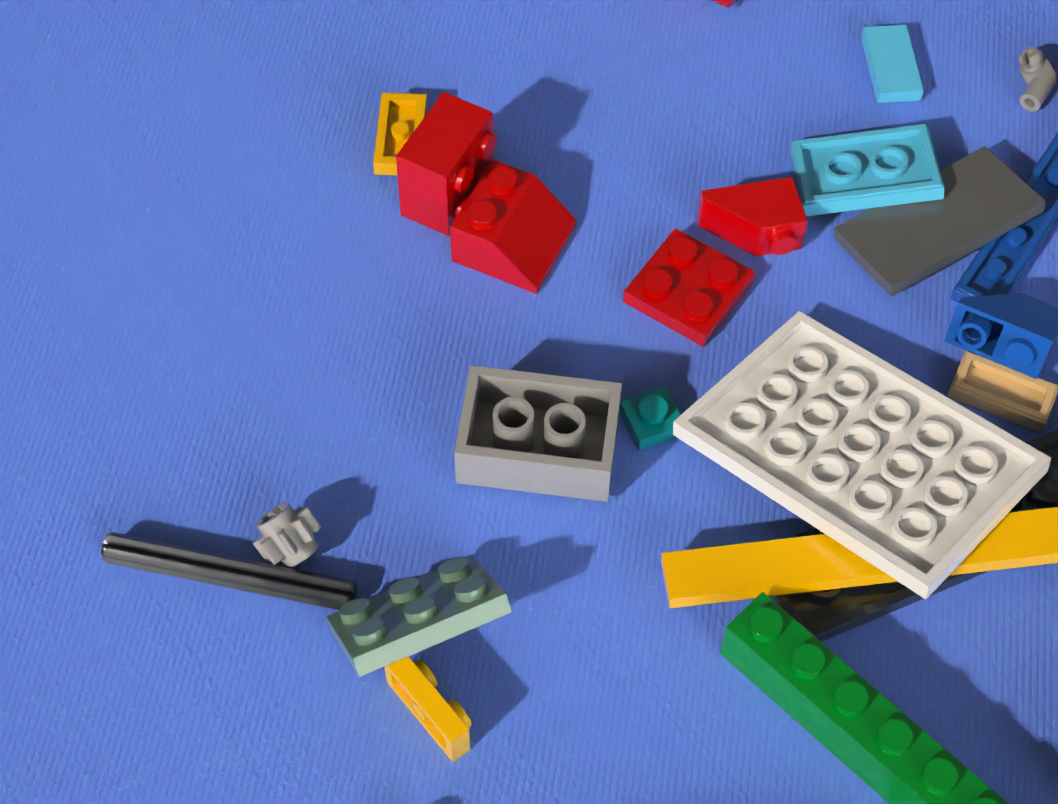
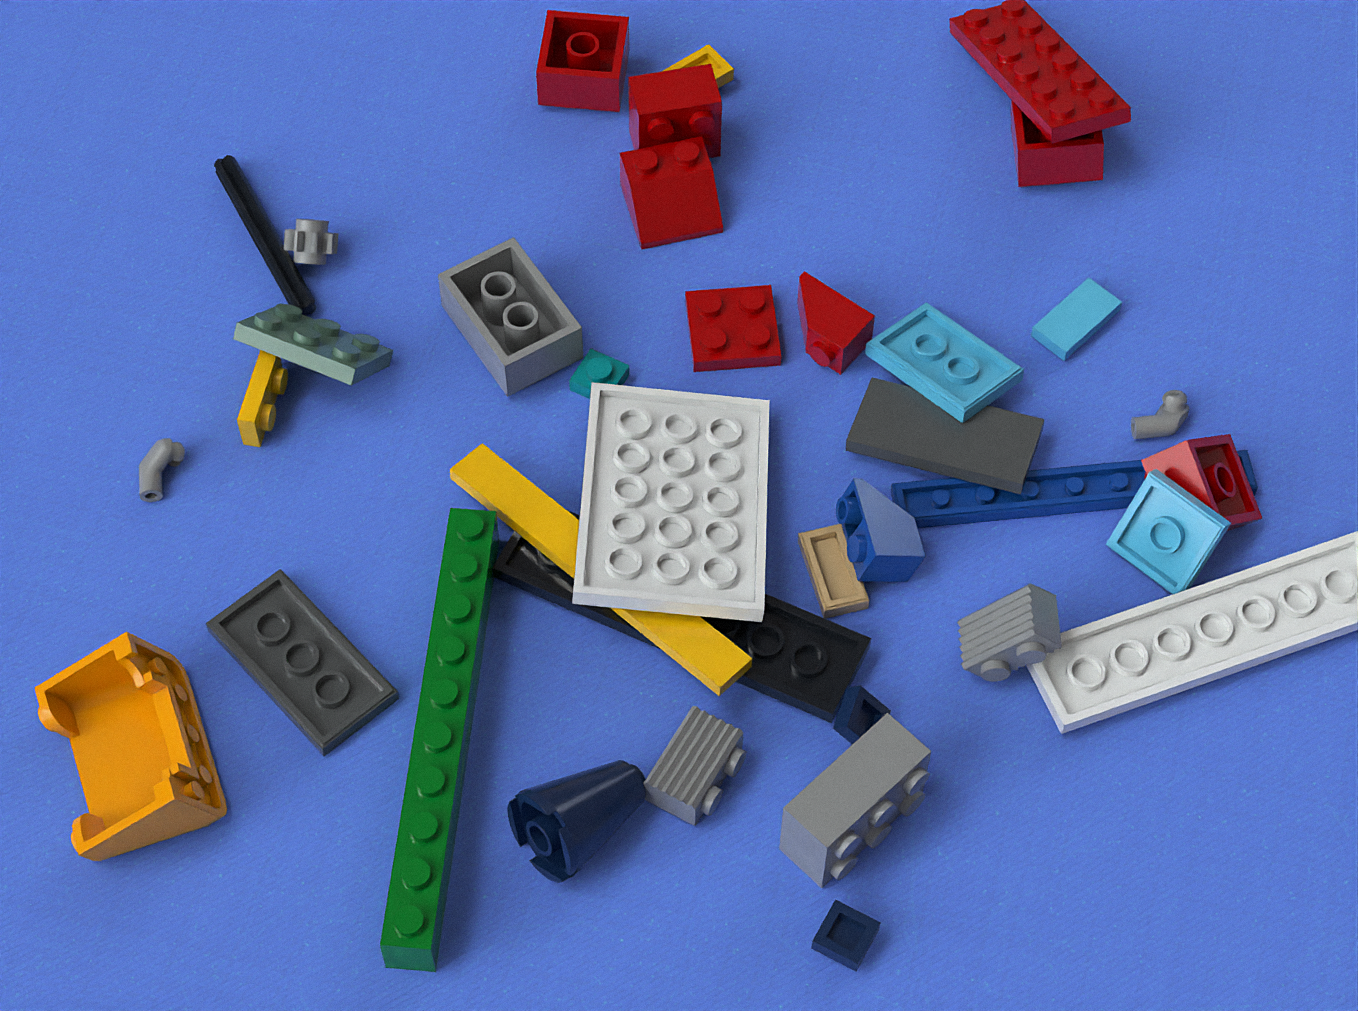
camera: 50 degrees right, 0 degrees up
none -> red brick [536,10,630,112]

